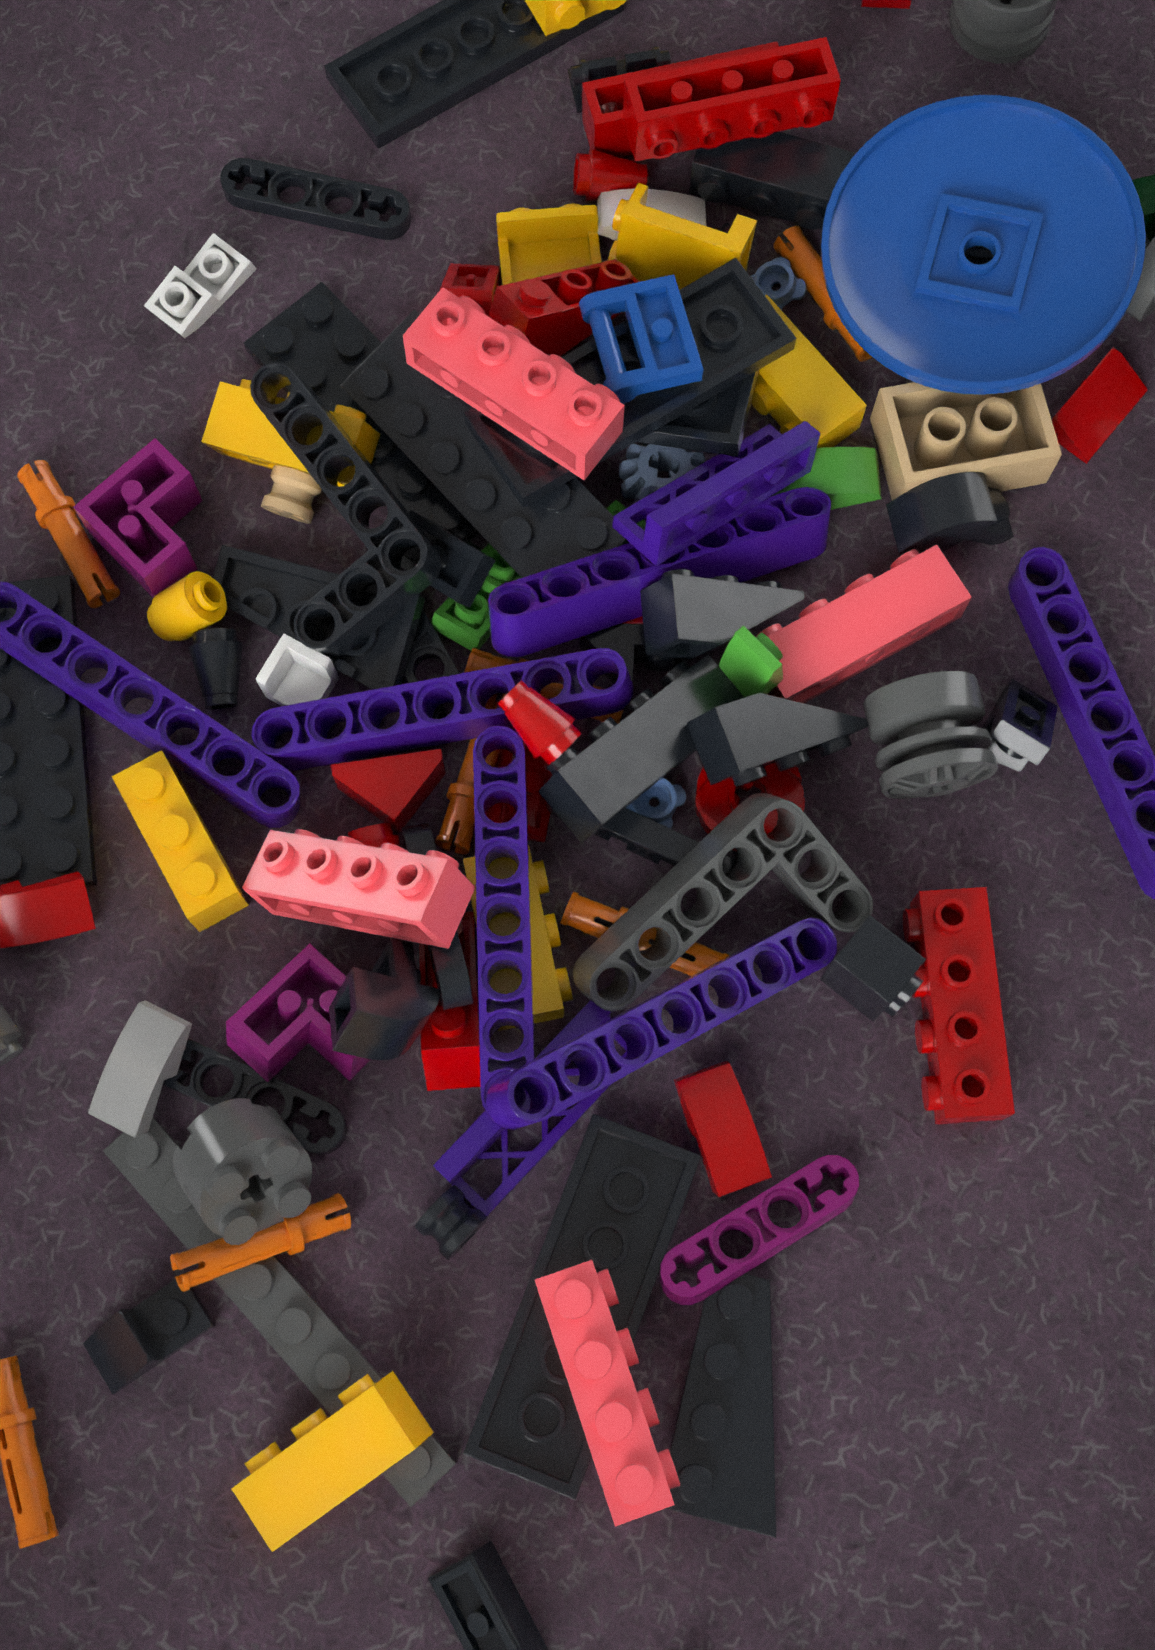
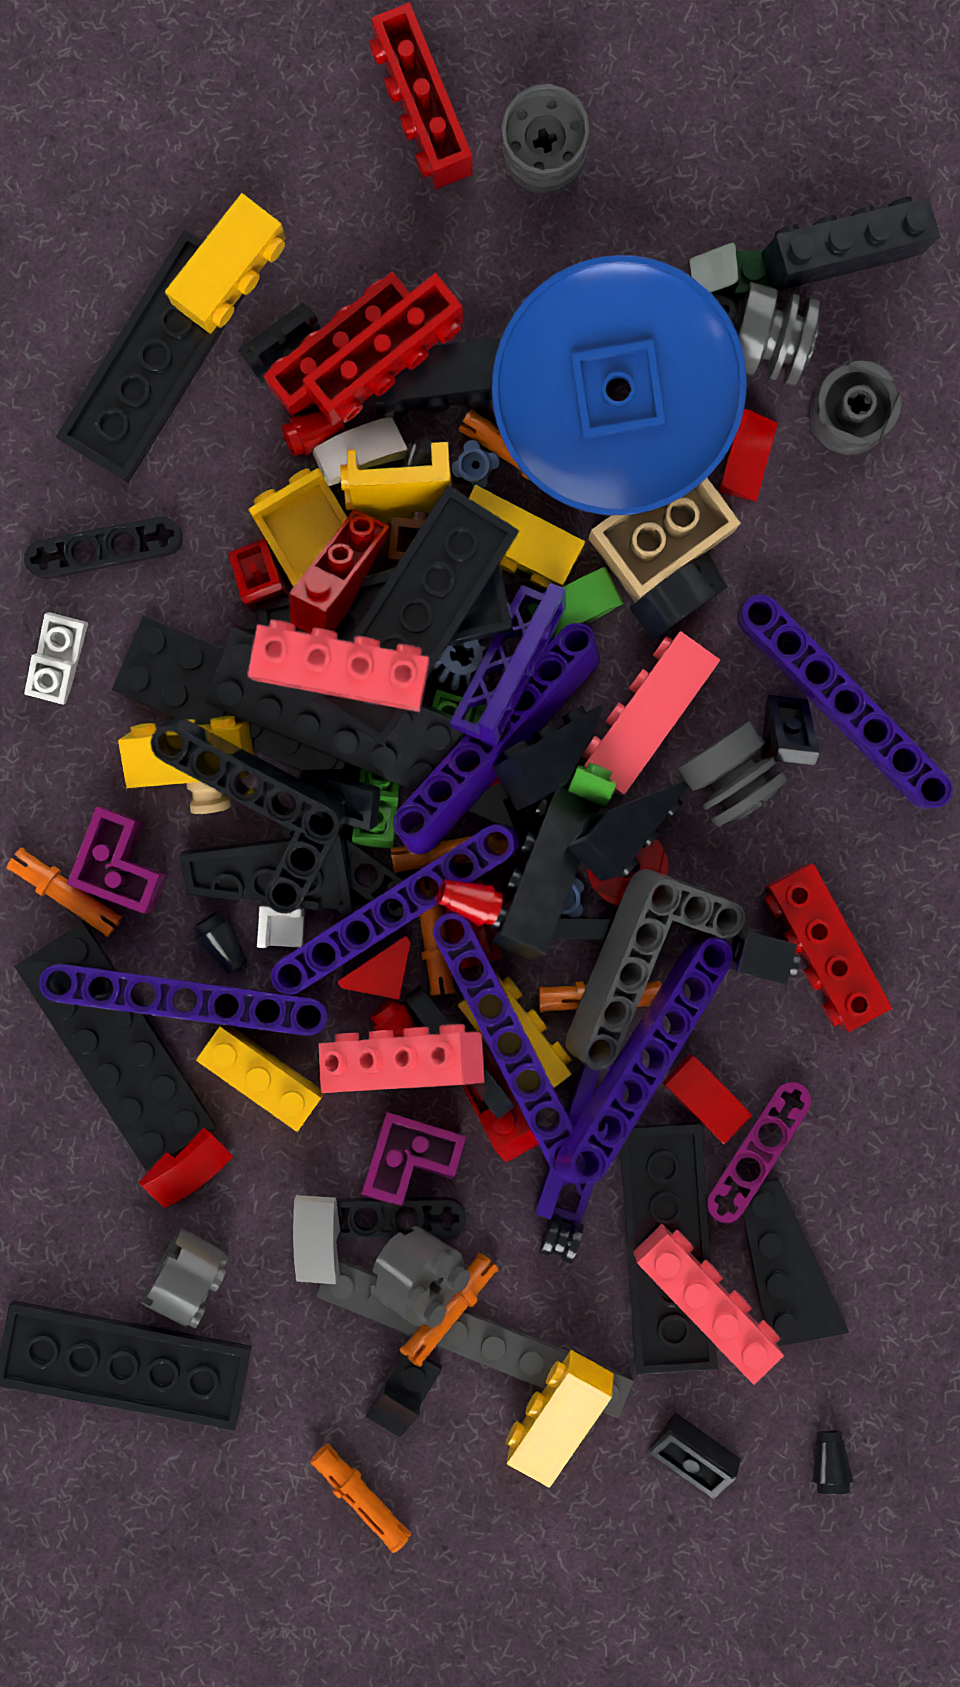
camera: 25 degrees left, 15 degrees up
yellow brick [147,571,227,641] -> none
black brick [329,937,440,1060] -> none
blue plate [579,274,704,404] -> none

